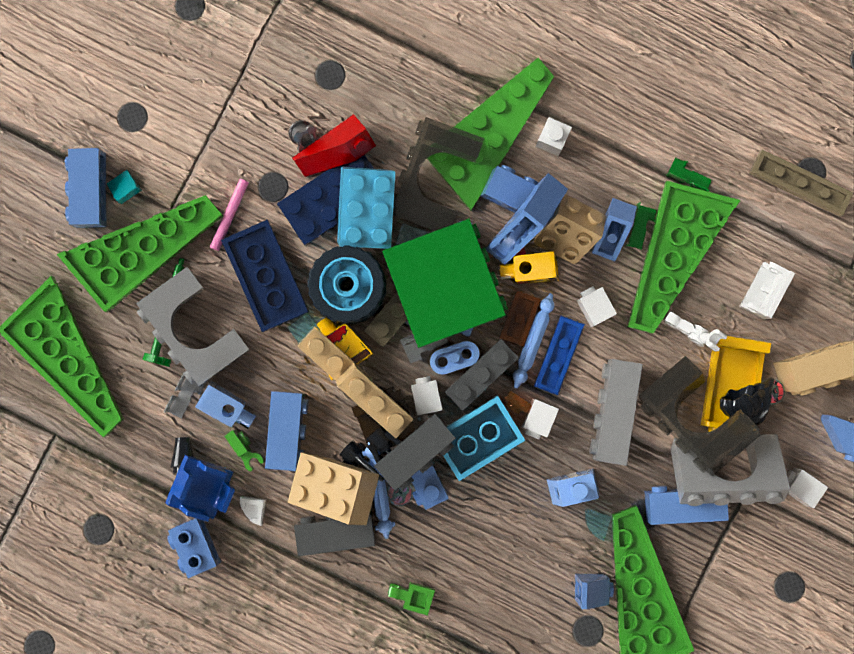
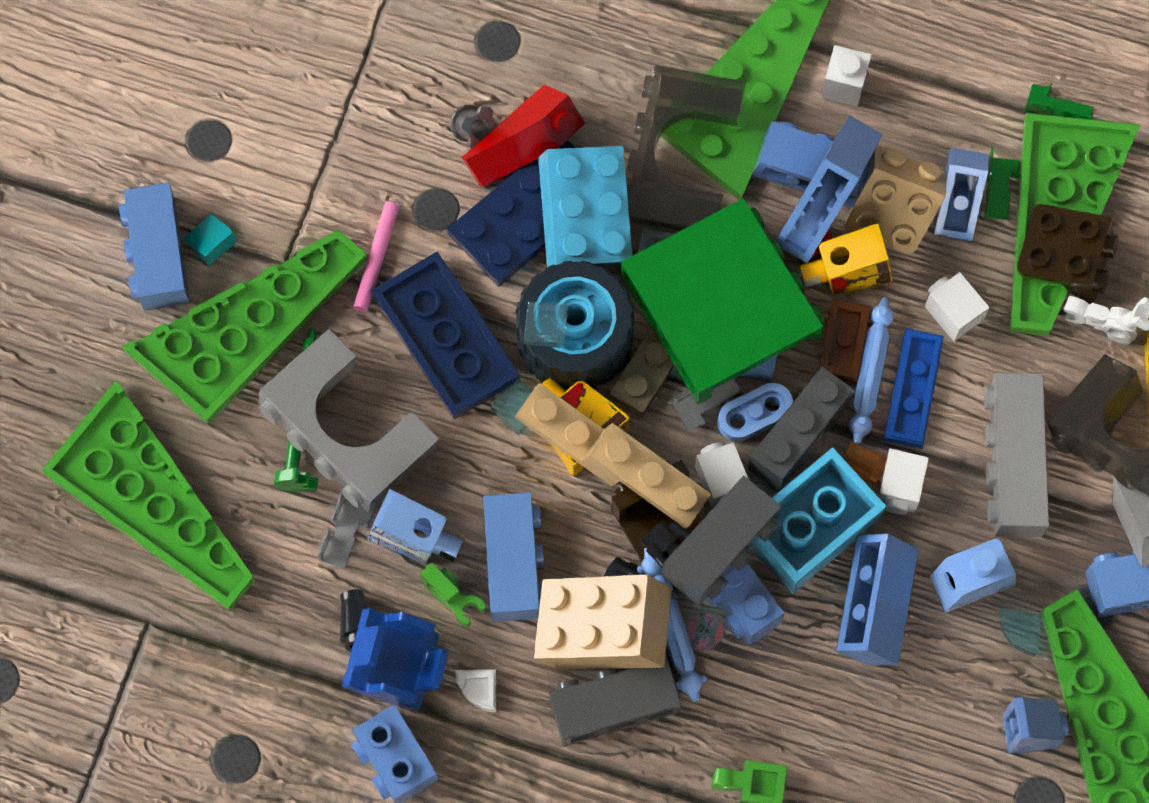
camera: 10 degrees left, 15 degrees down
none -> clear light blue plate [524,301,568,348]
none -> medium blue brick [836,534,919,666]
none -> dark brown bracket [1017,204,1119,304]

